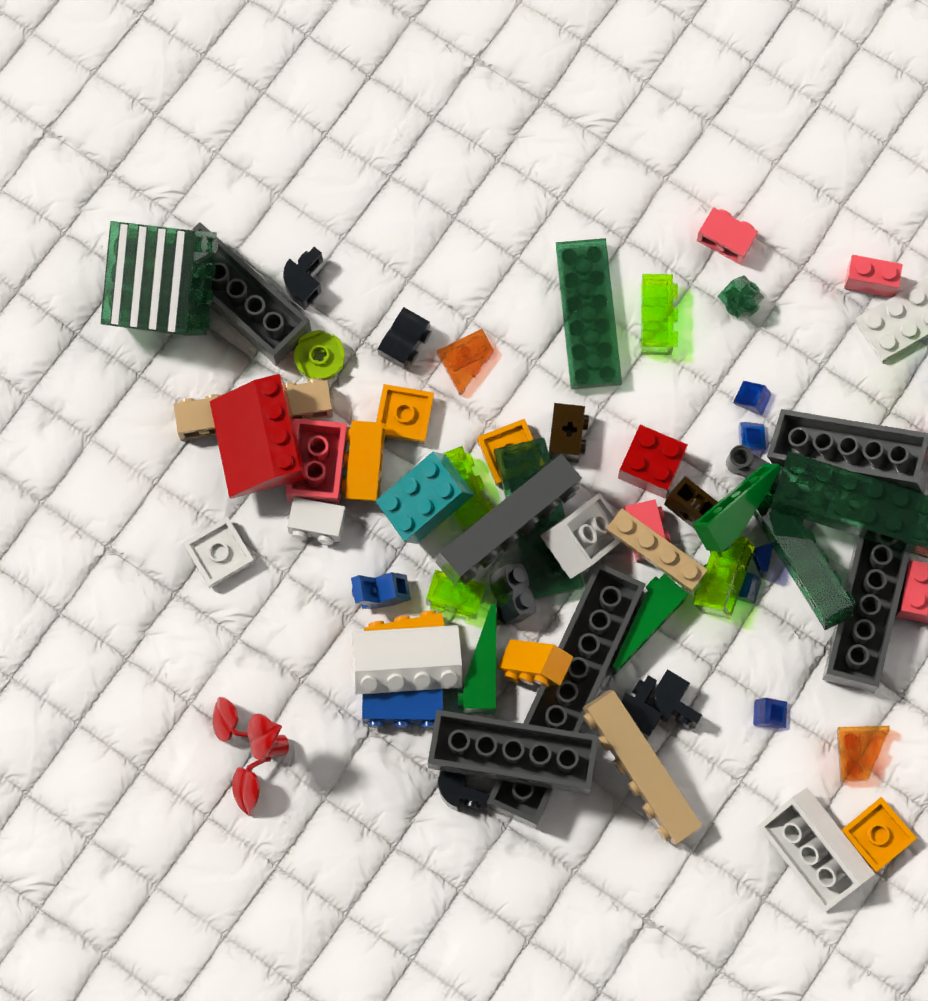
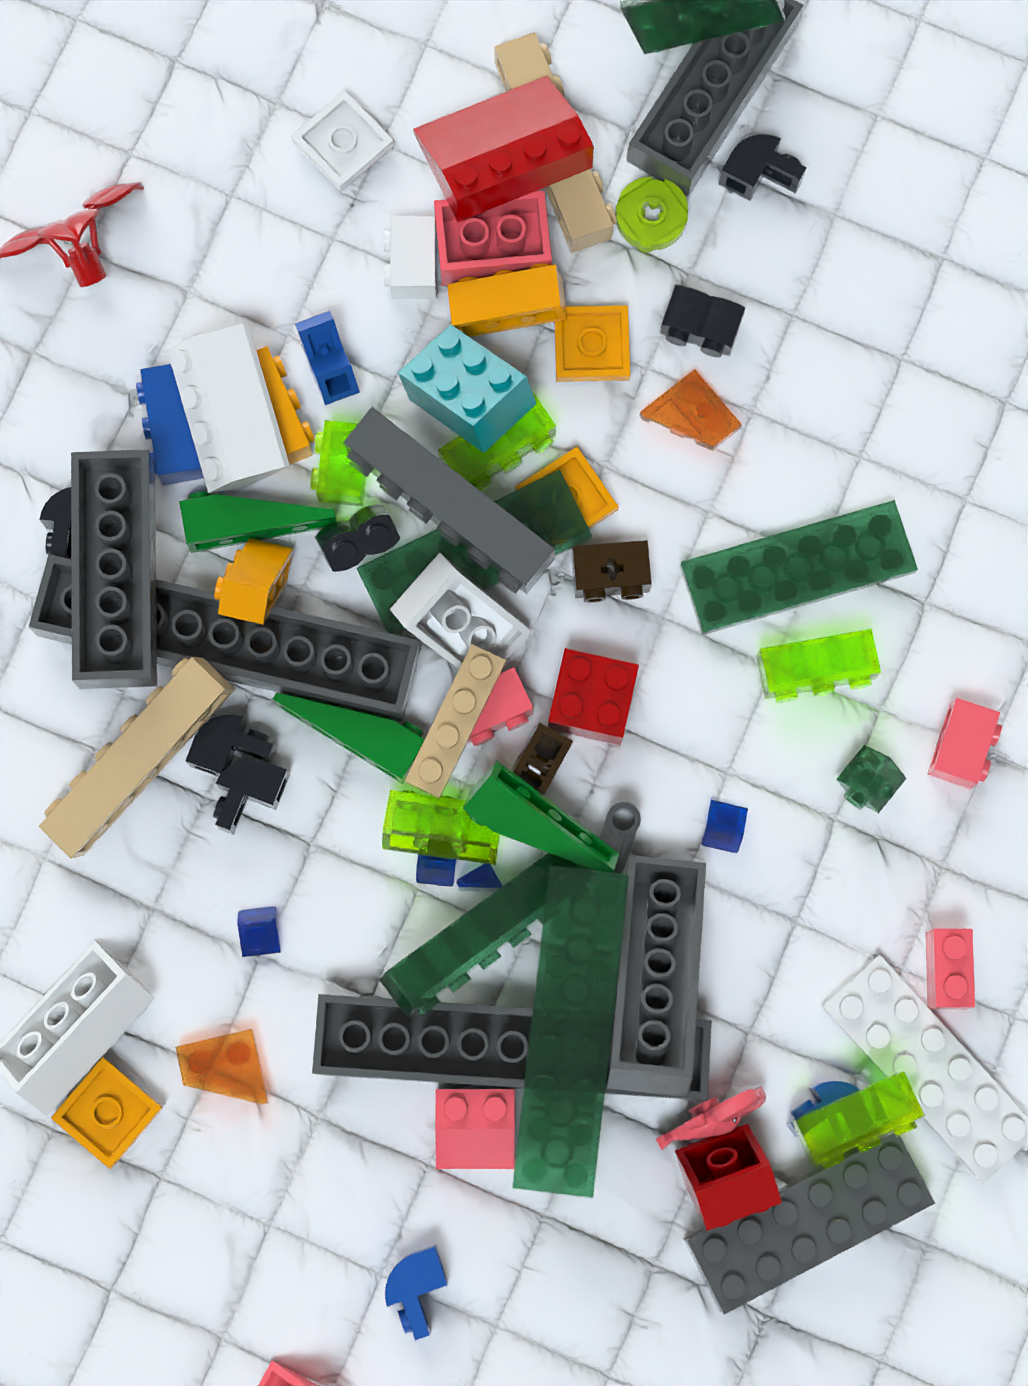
camera: 75 degrees right, 5 degrees up
clear blue slope [738,422,766,451] -> none

